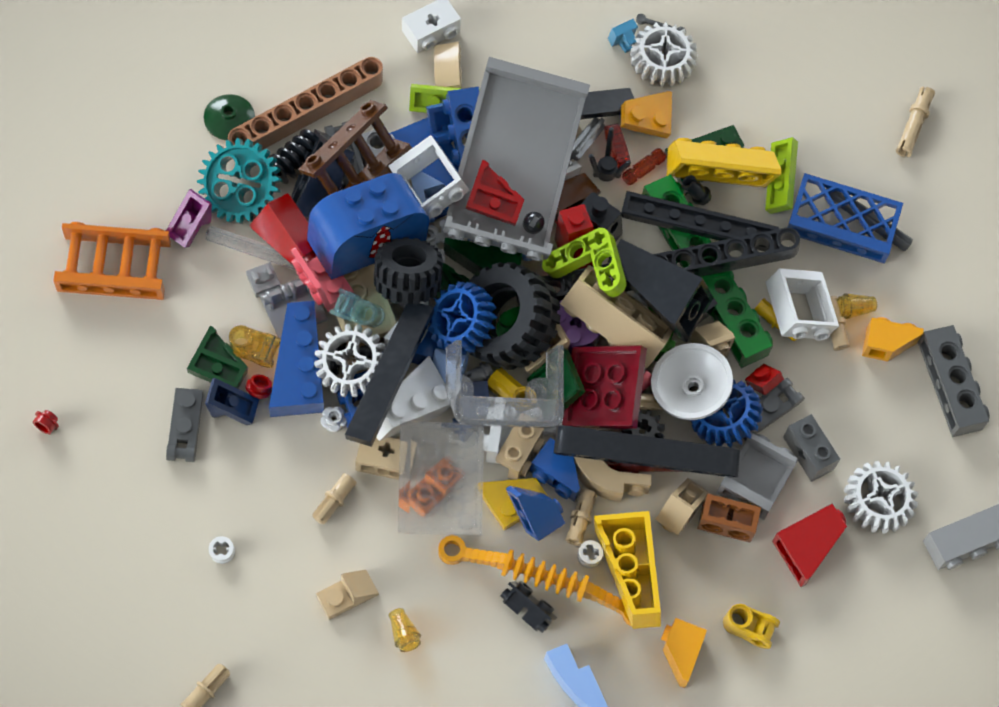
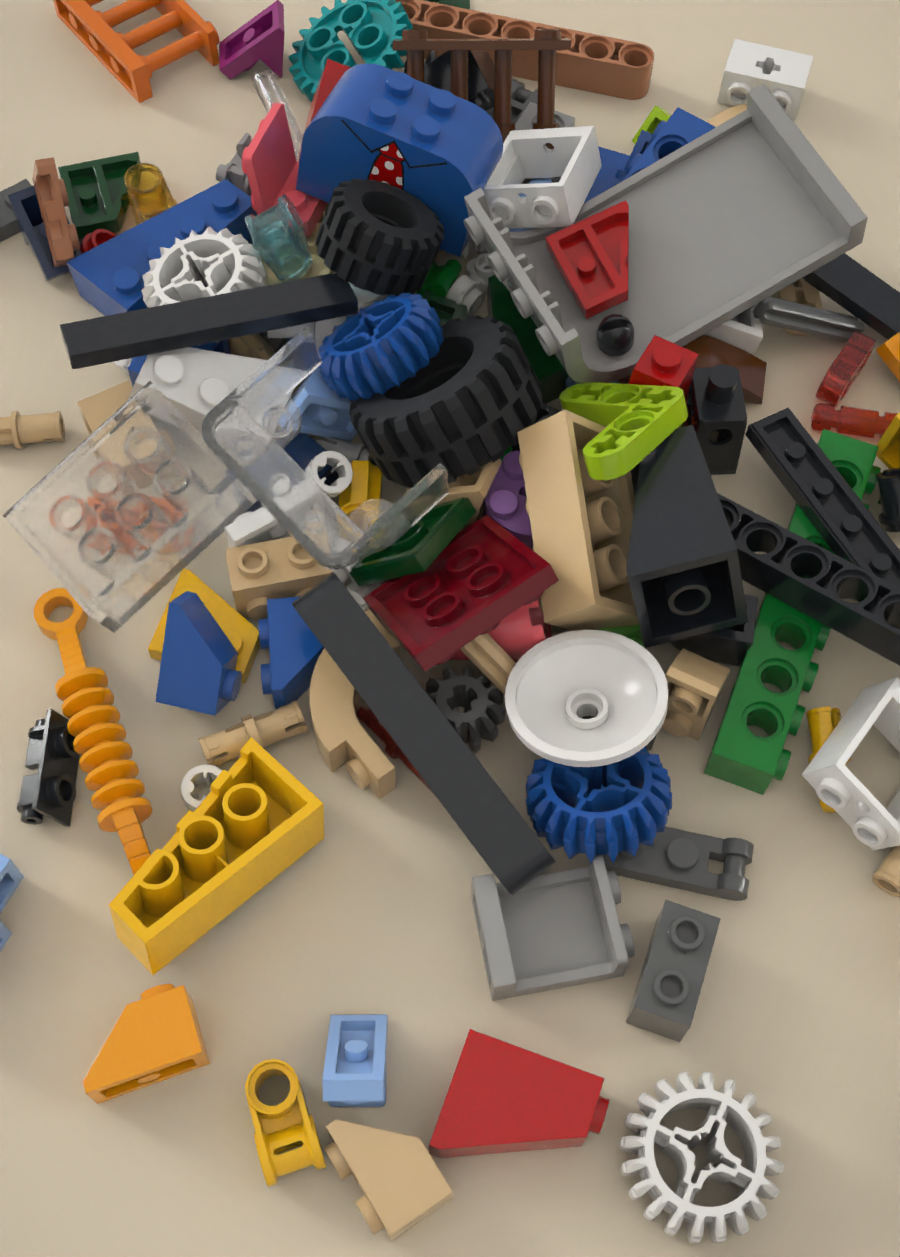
camera: 55 degrees right, 5 degrees down
black plant [588,127,631,182] -> none
tan slope [655,478,710,535] -> none
dark orange brick [697,493,761,543] -> none
red plate [745,363,784,395] -> none
none -> nougat wing [32,157,80,267]
none -> white bush [304,451,353,499]
none -> light blue slope [322,1014,387,1107]
none -> tan slope [324,1119,453,1241]

